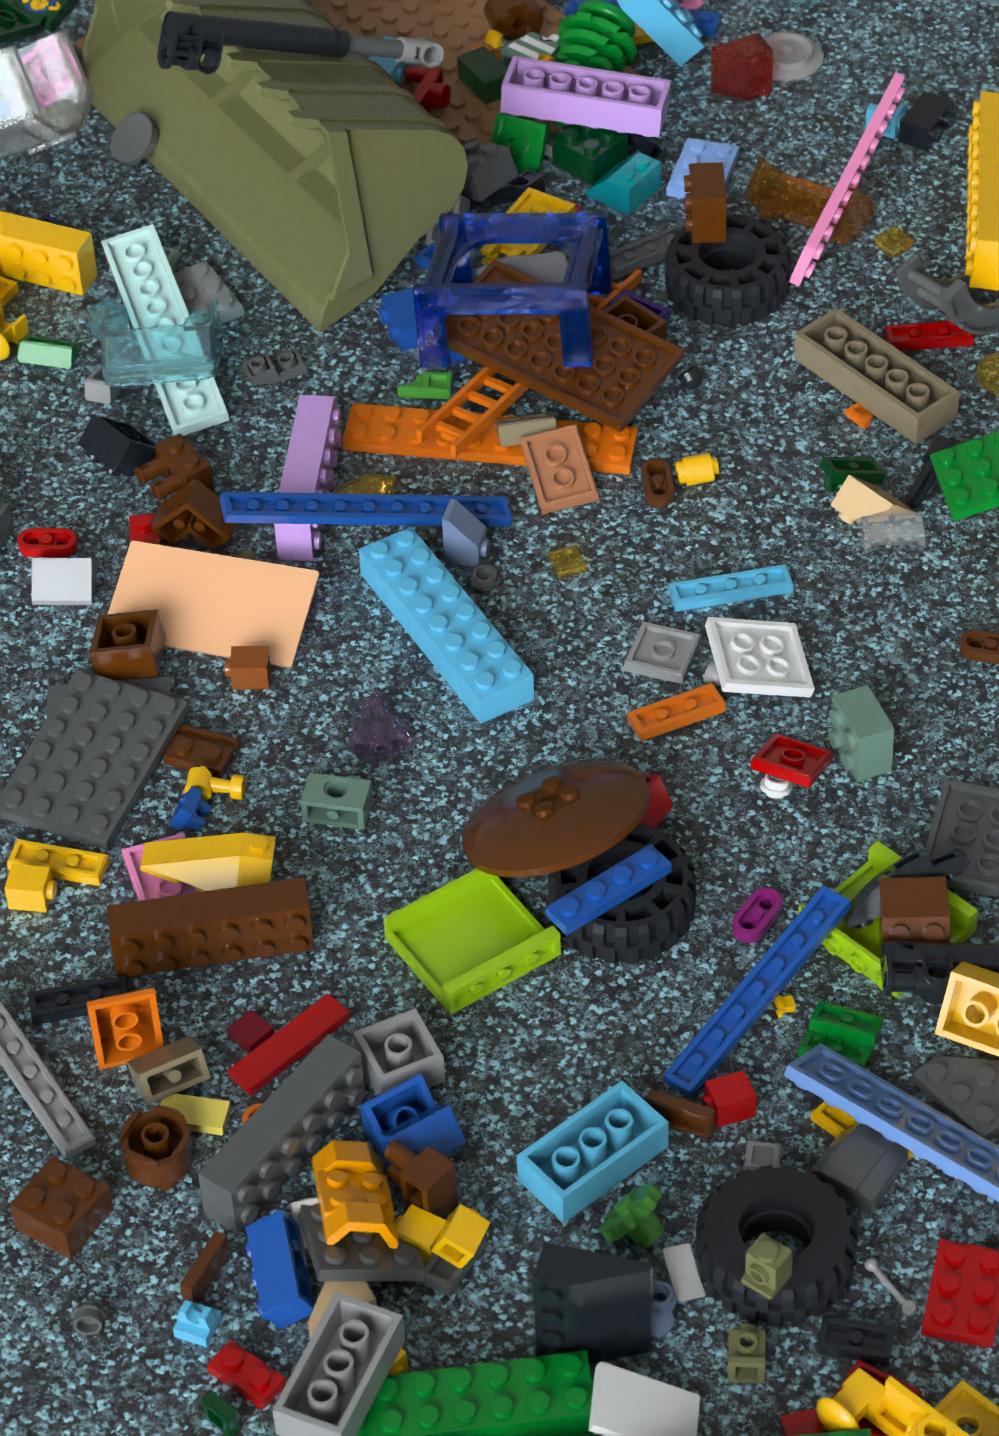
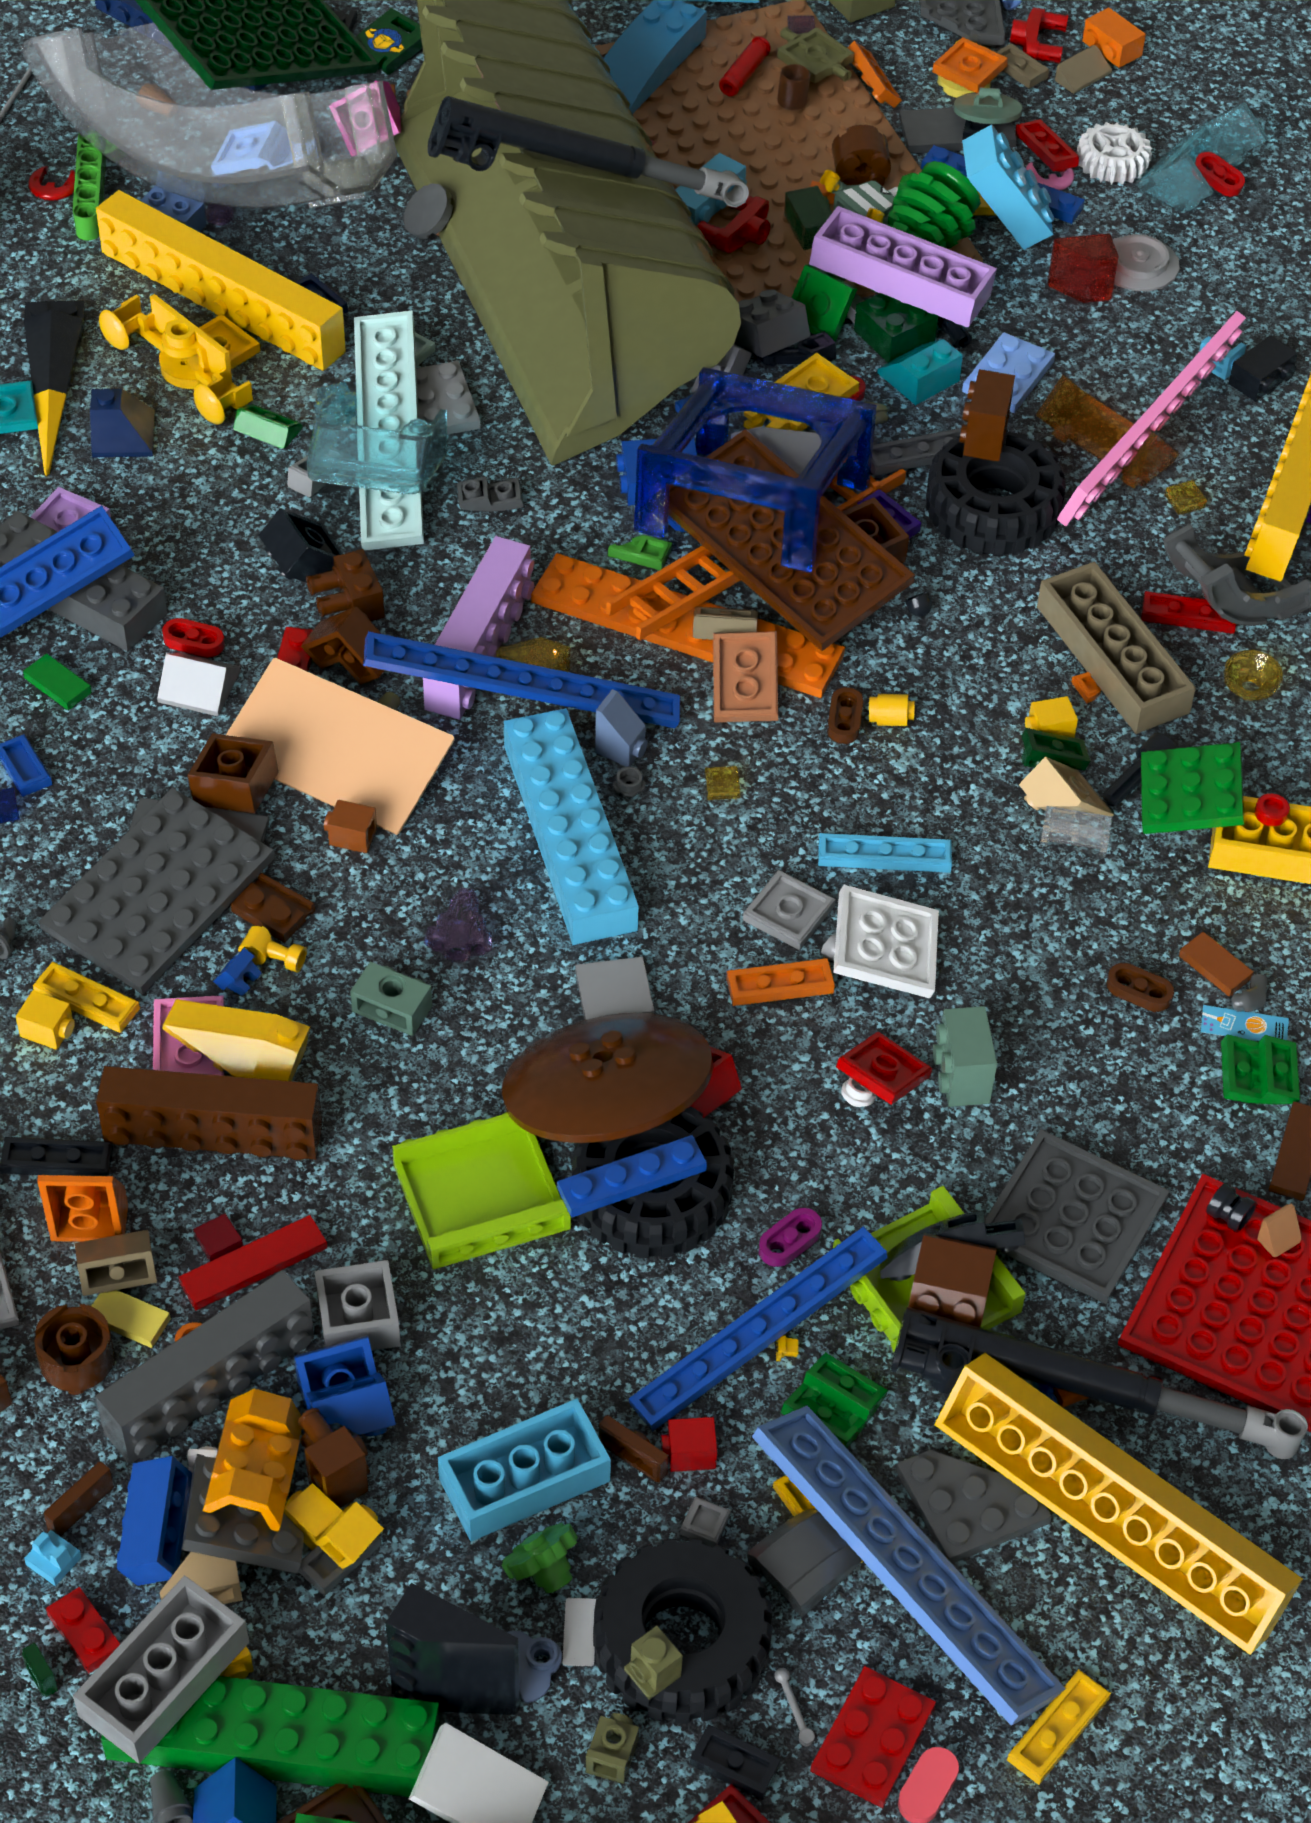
camera: 10 degrees right, 5 degrees up
none -> light grey tile [575,956,654,1020]
none -> yellow brick [1025,696,1078,738]

